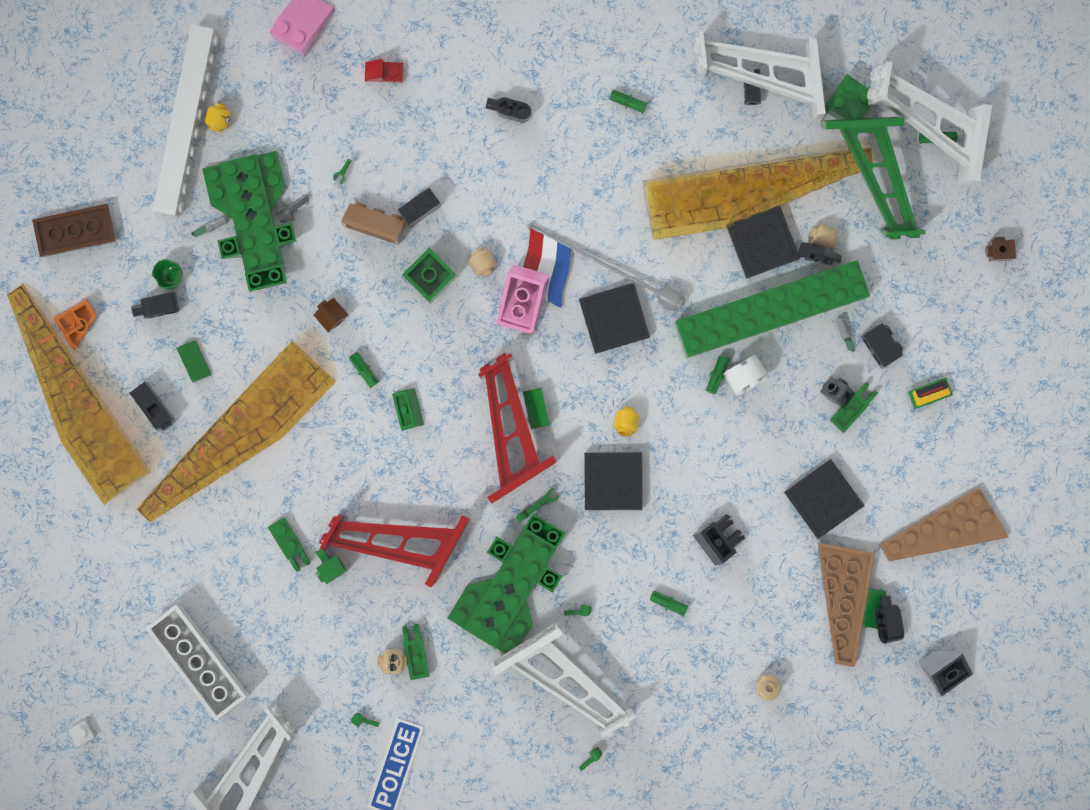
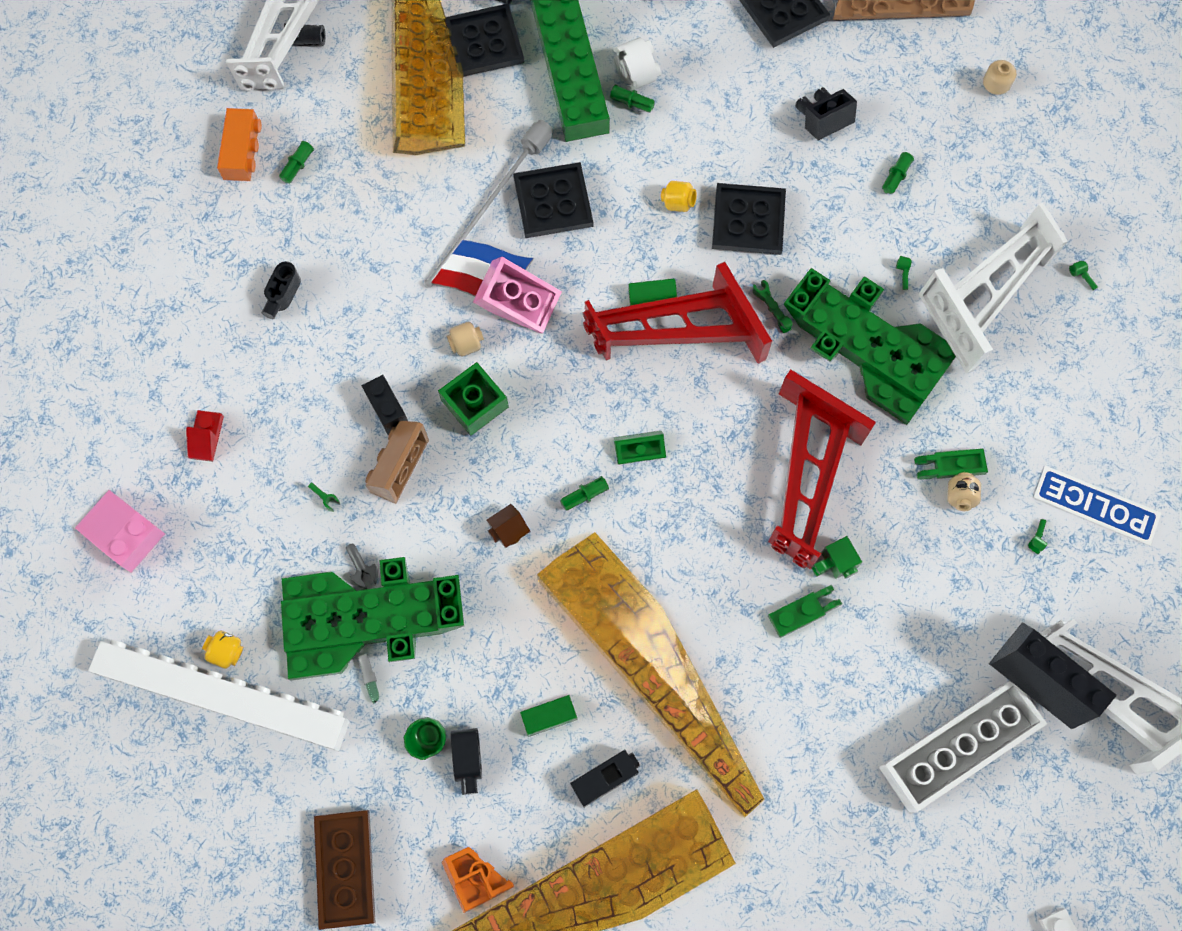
camera: 85 degrees left, 15 degrees down
none -> orange brick [217,108,262,181]
none -> black slope [988,622,1117,729]

